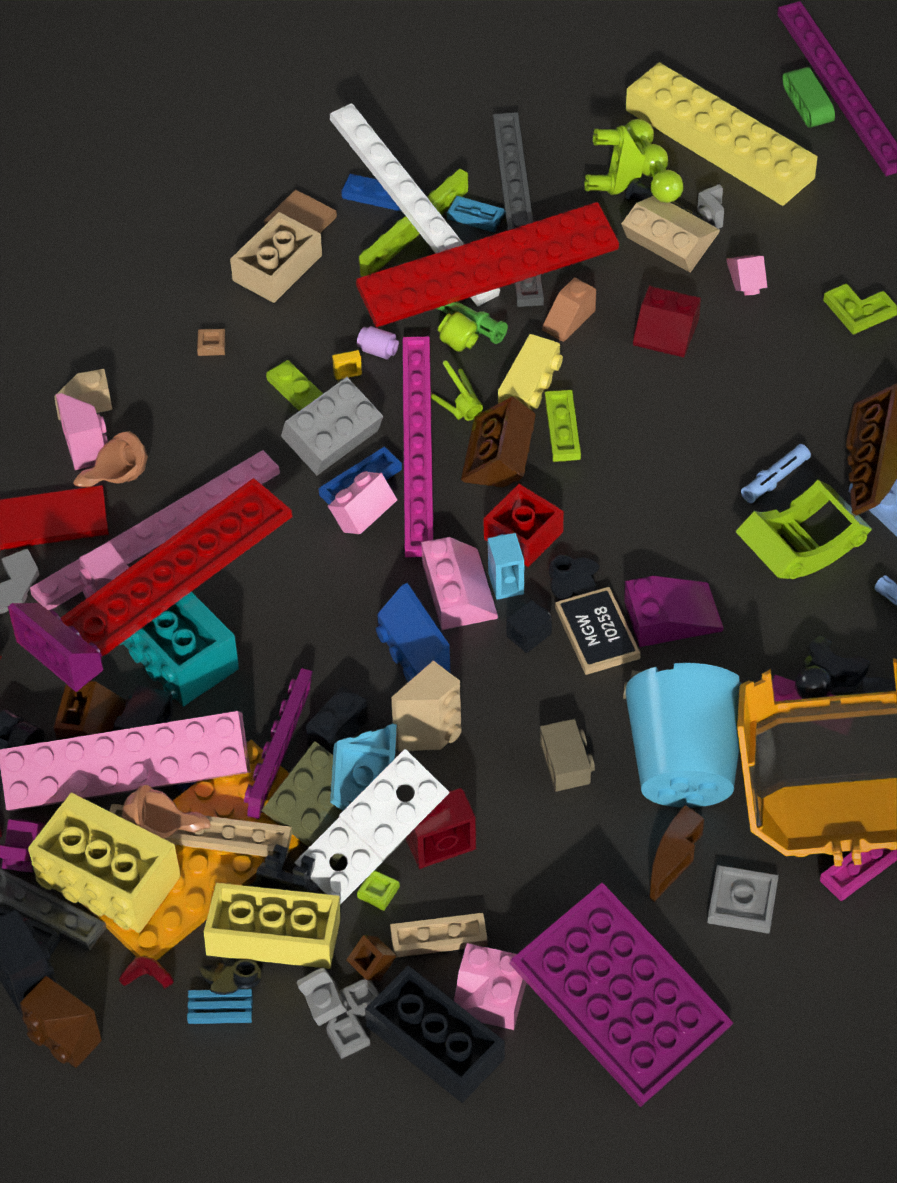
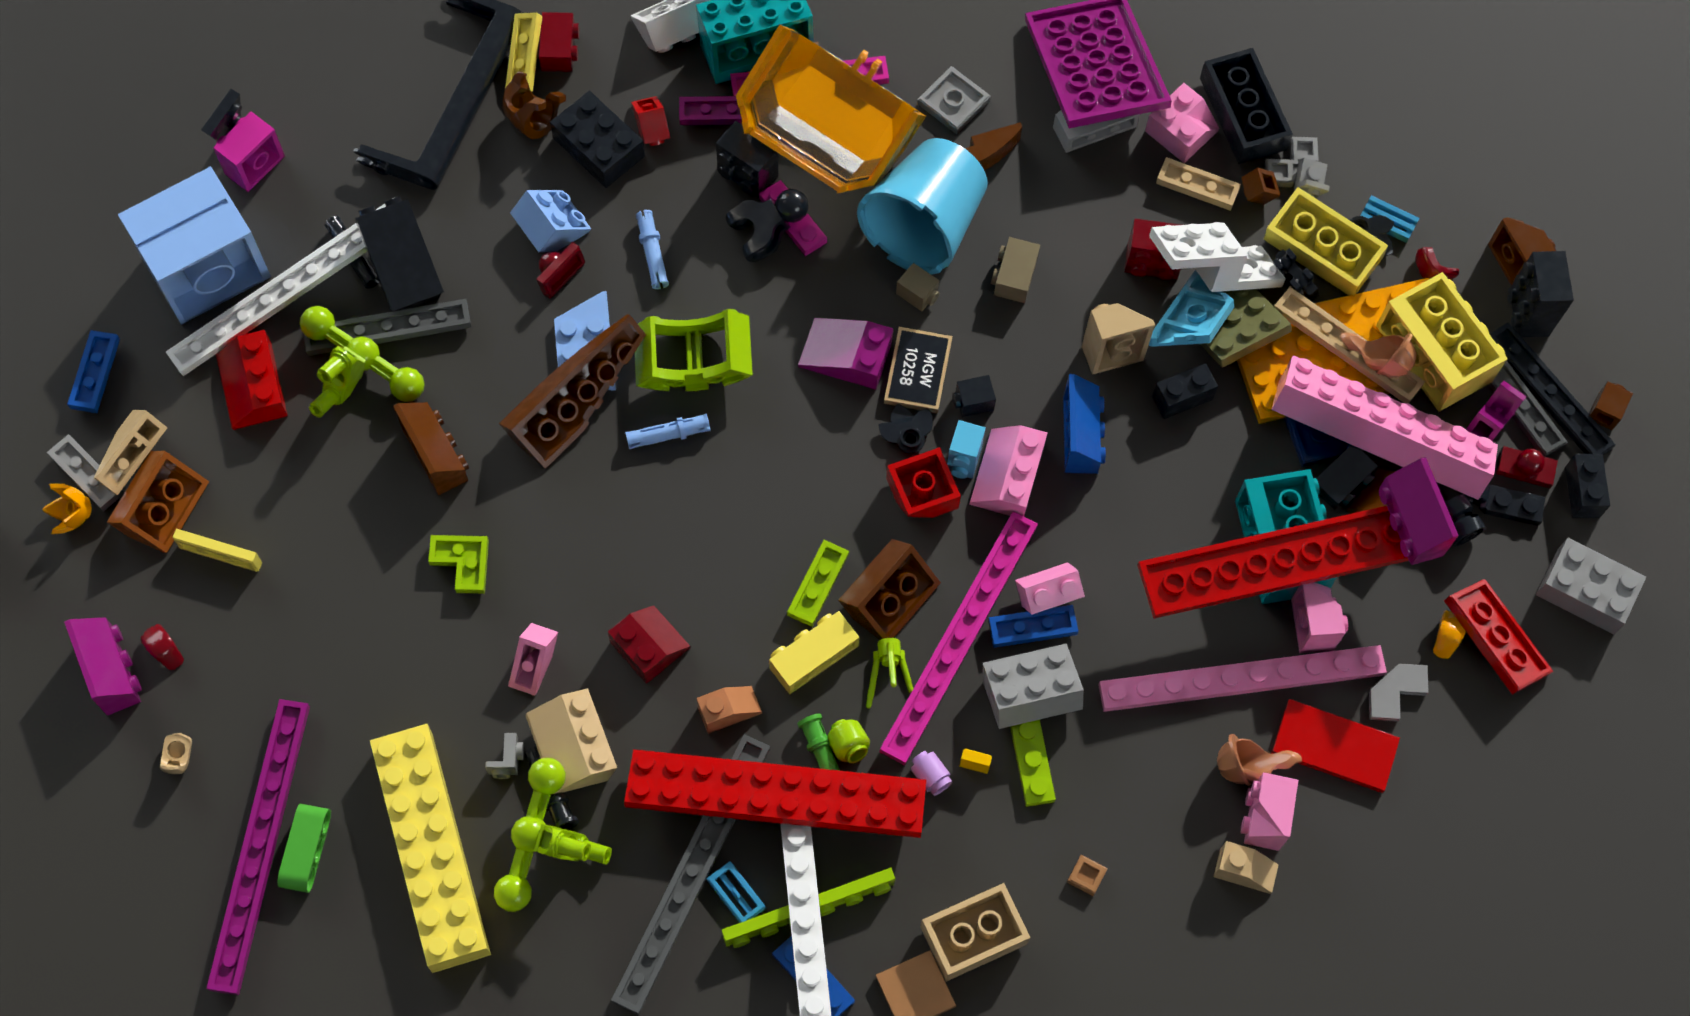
camera: 155 degrees left, 15 degrees up
magenta plate [244,668,313,819] -> none

